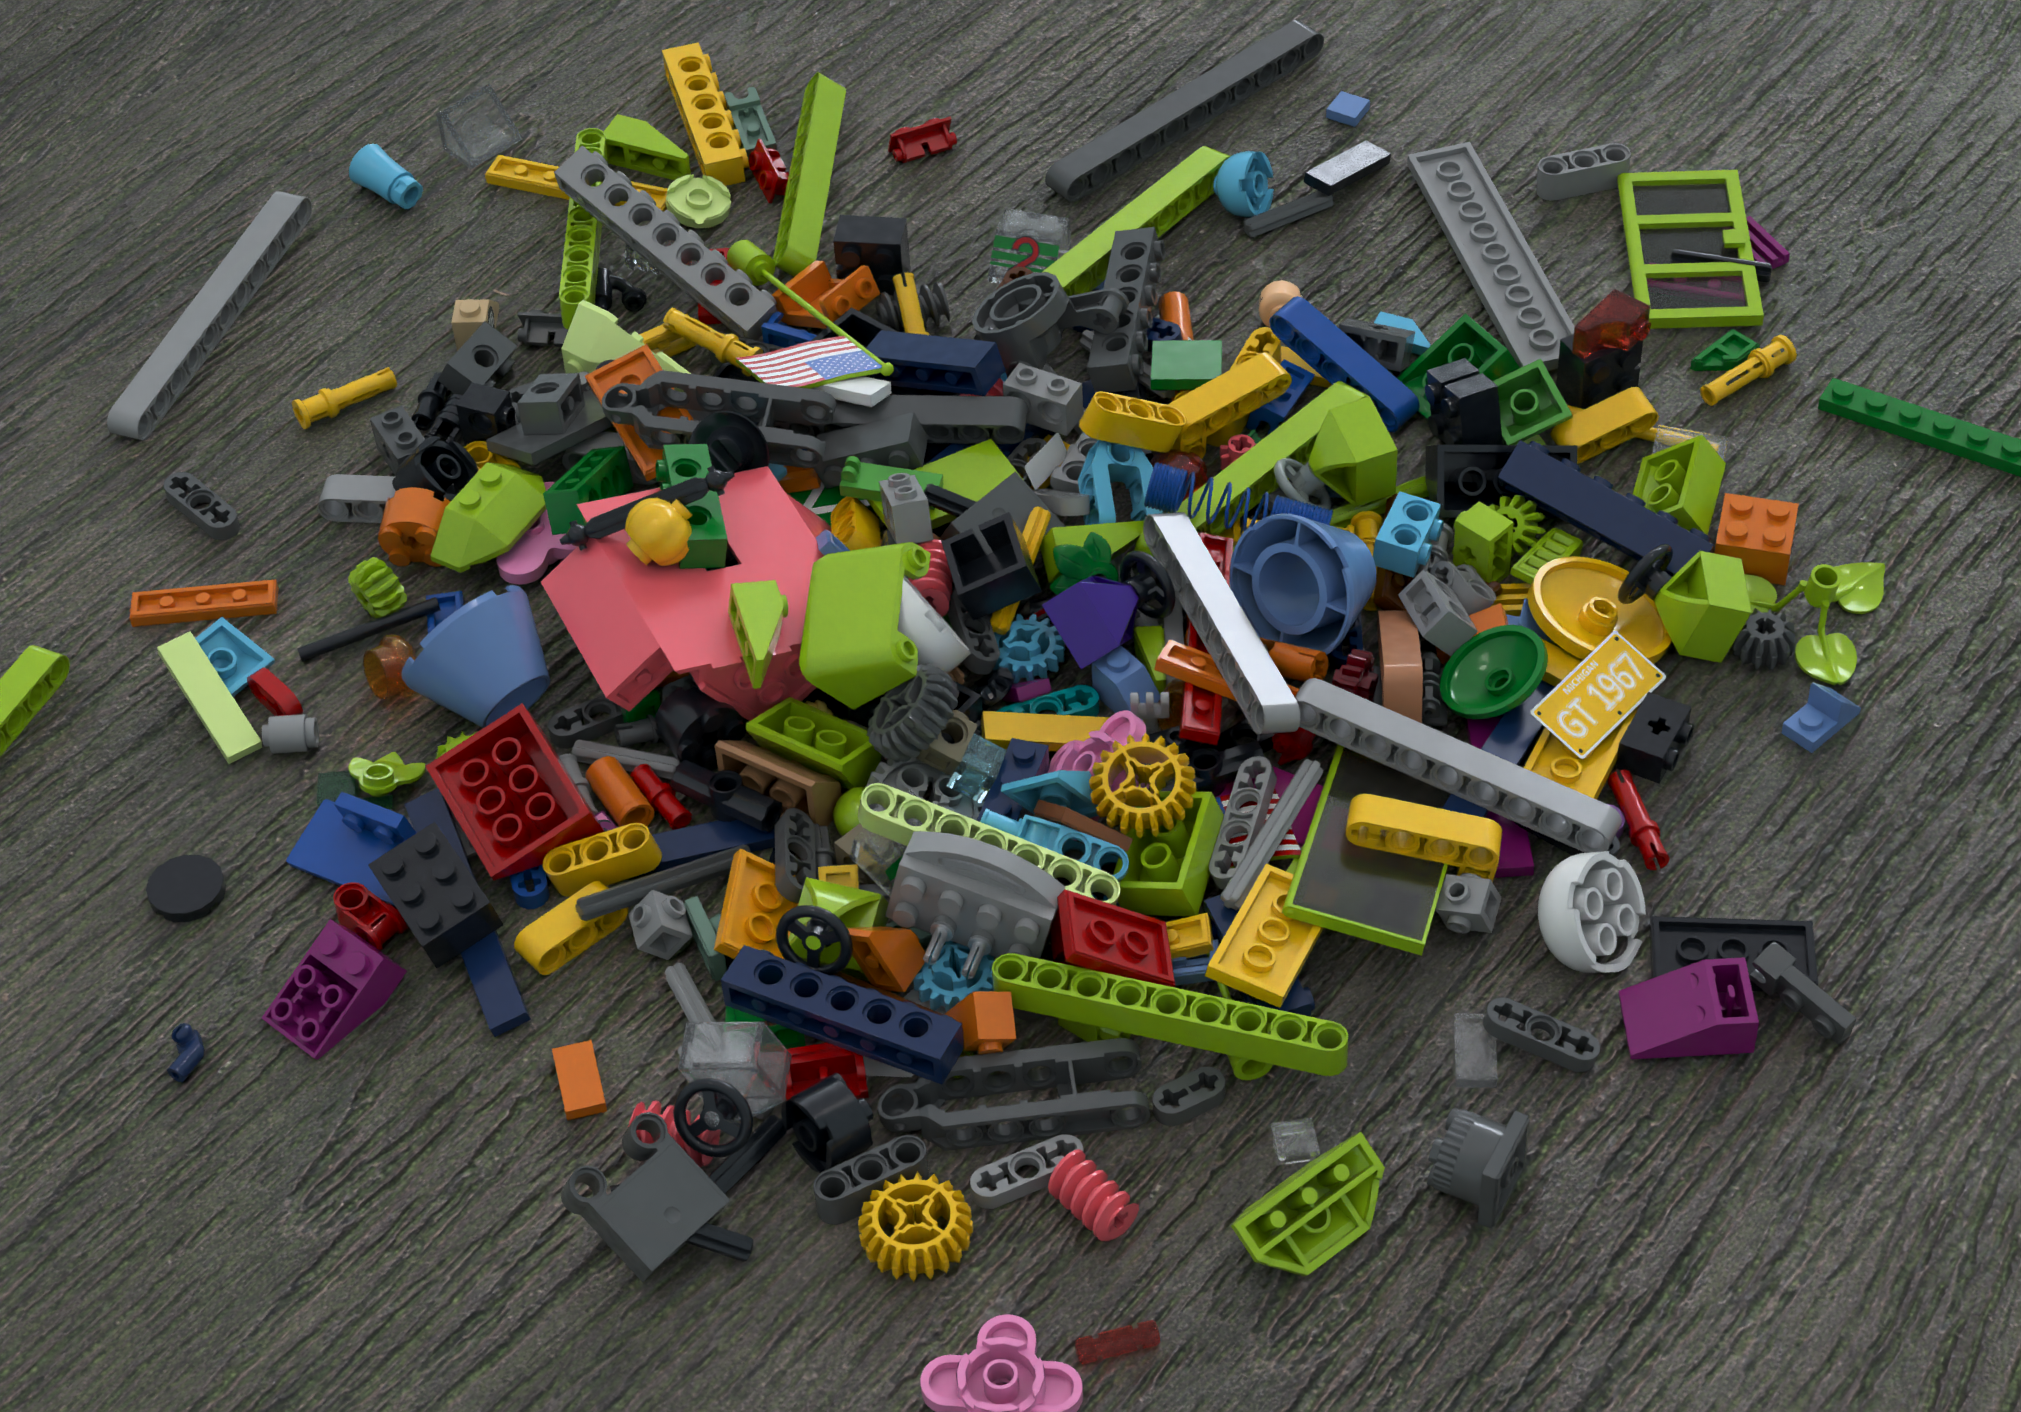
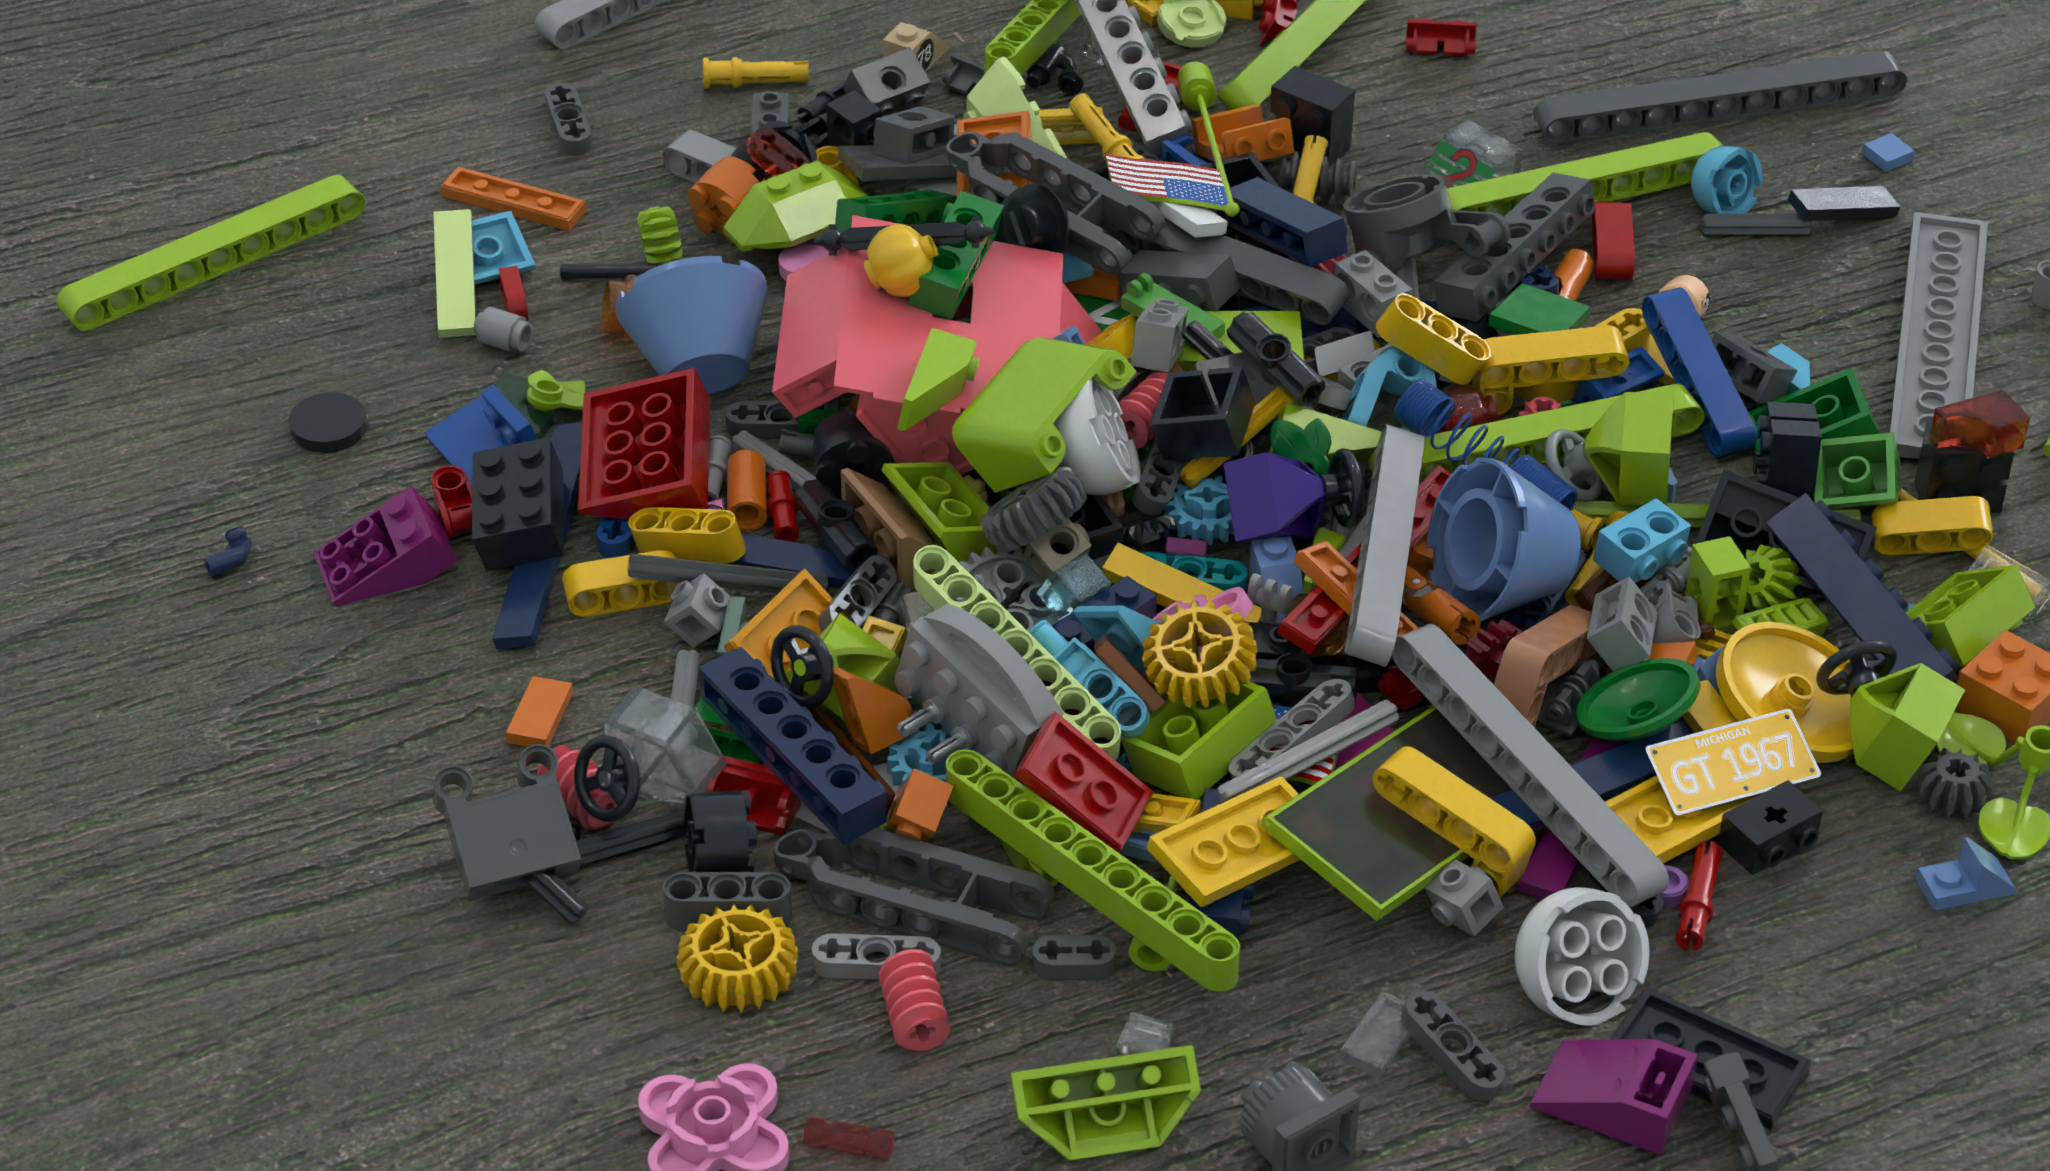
camera: 25 degrees right, 5 degrees down
none -> clear red beam [746,128,811,176]
none -> black piece [1227,311,1326,408]
none -> red beam [1591,202,1635,280]

